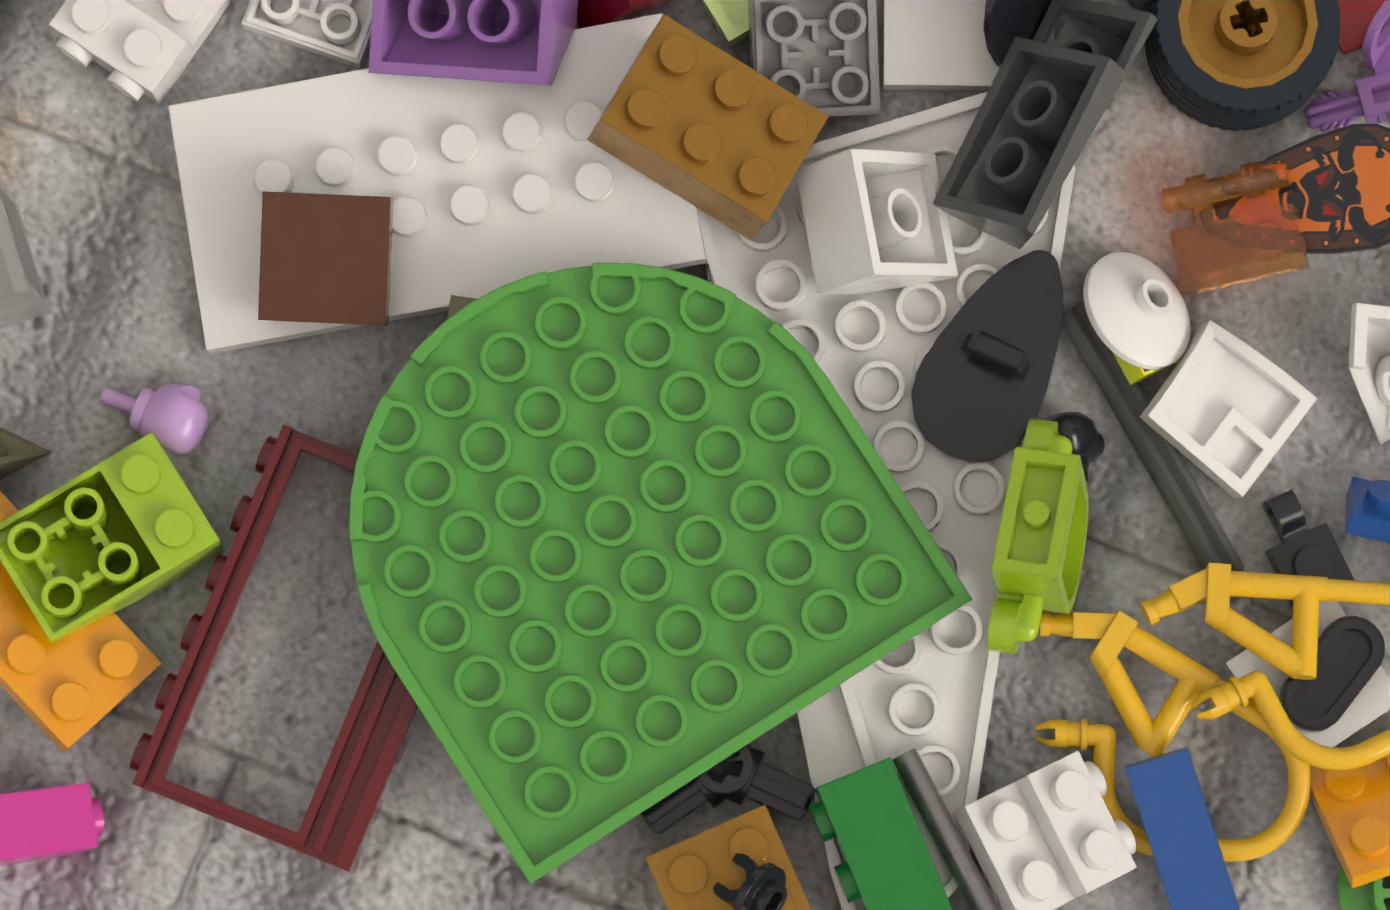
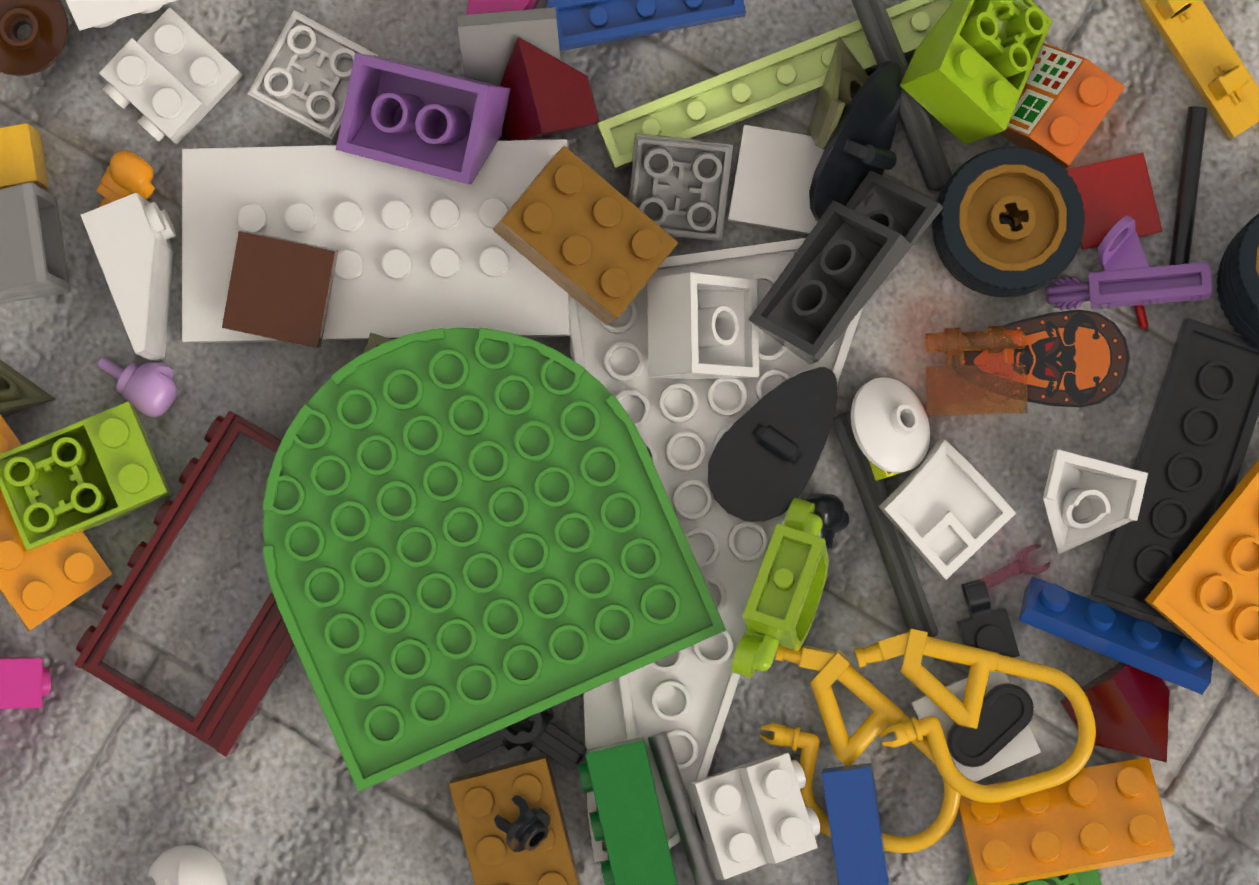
camera: 10 degrees right, 5 degrees up
none -> white slope [81,192,176,362]
none -> light orange piece [96,150,155,208]
none -> clear pink hand [980,544,1050,589]

